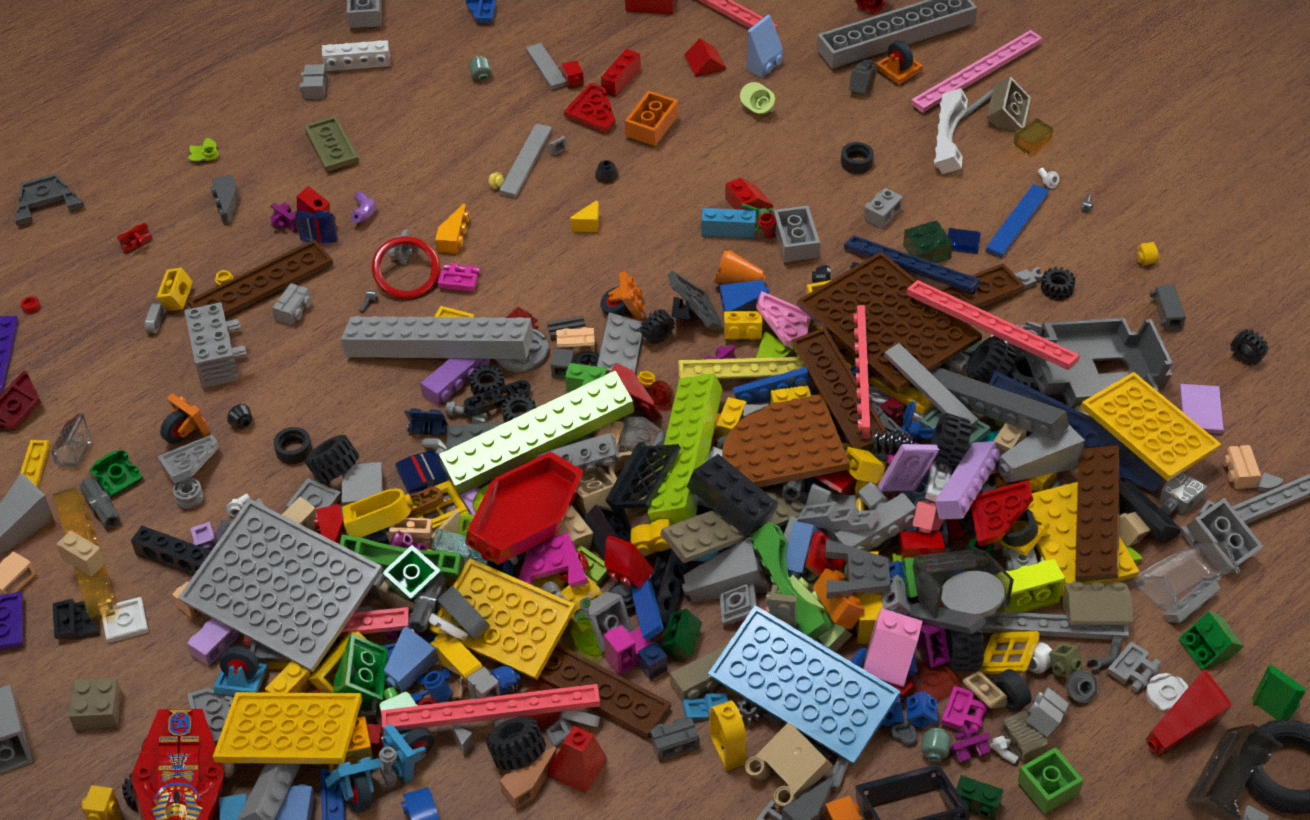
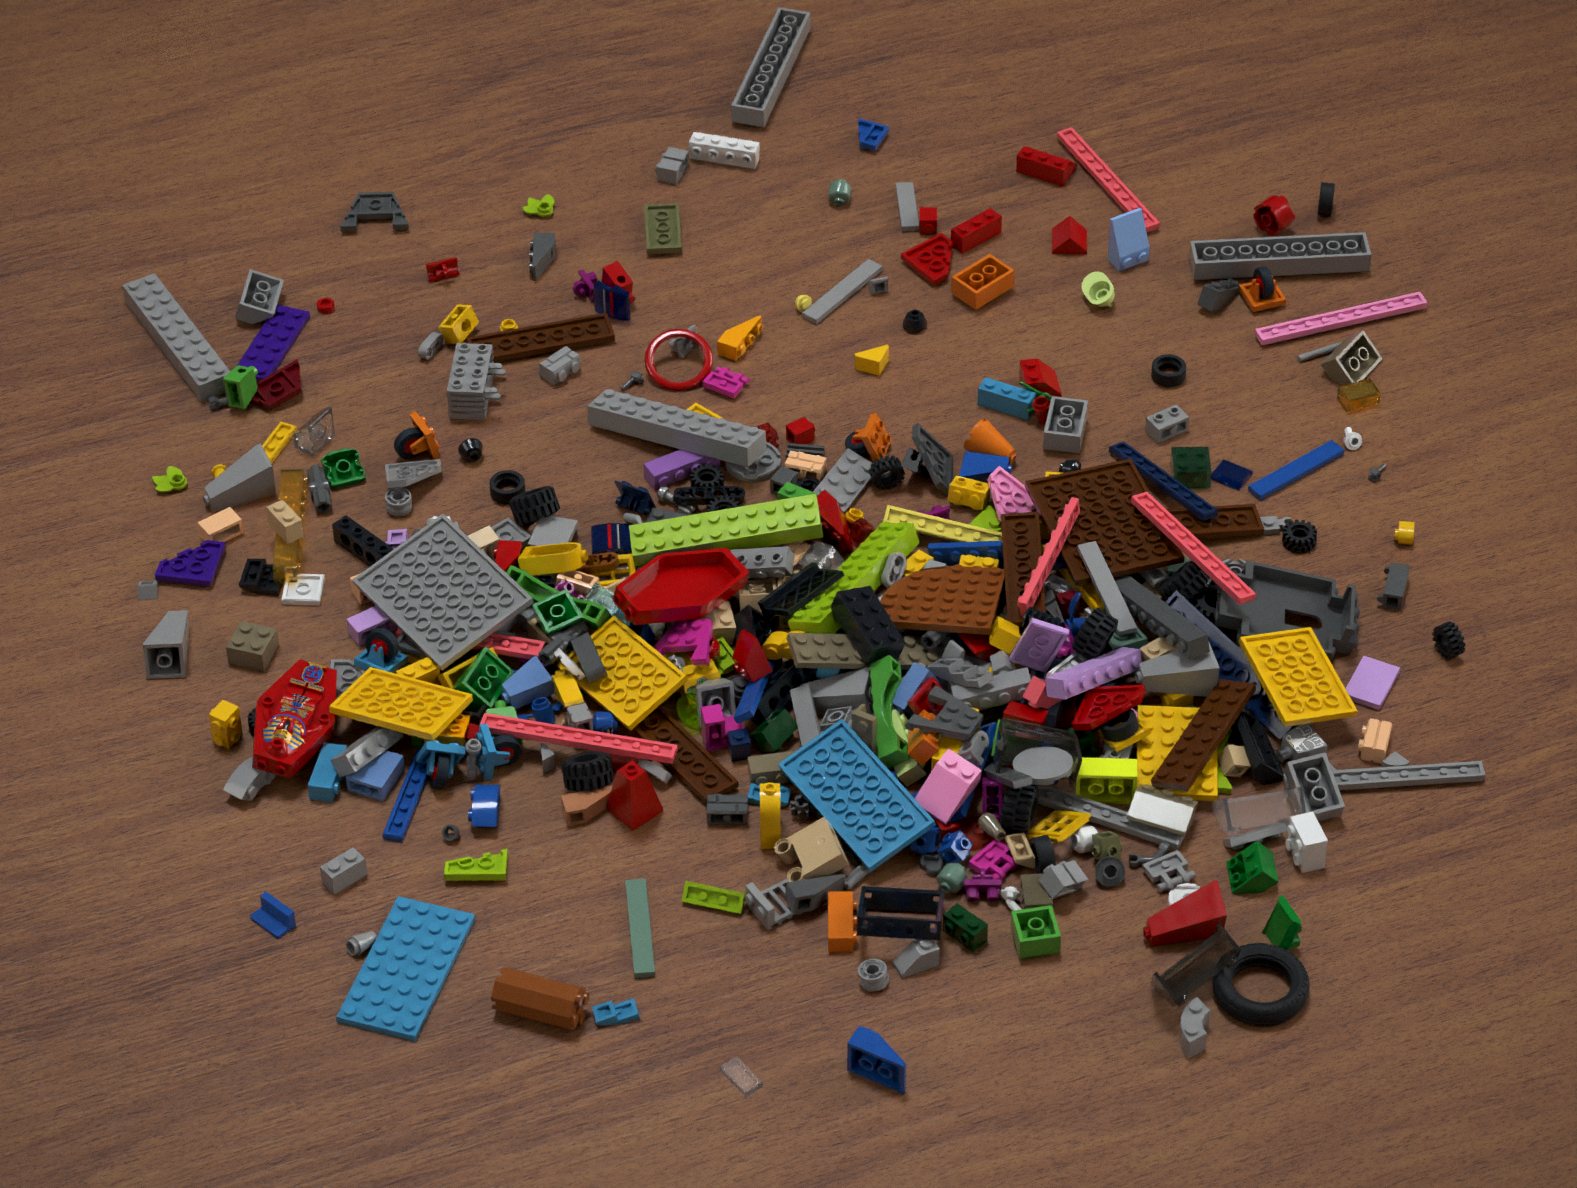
camera: 20 degrees right, 5 degrees down
medium lavender arm [351,191,376,223] -> none
white arch [934,88,968,174] -> none
none -> red brick [786,417,815,444]
none -> light grey tile [790,684,821,747]
none -> light grey plate [881,552,907,588]
none -> dark tan cone [978,813,1006,841]
none -> white brick [1285,812,1328,873]

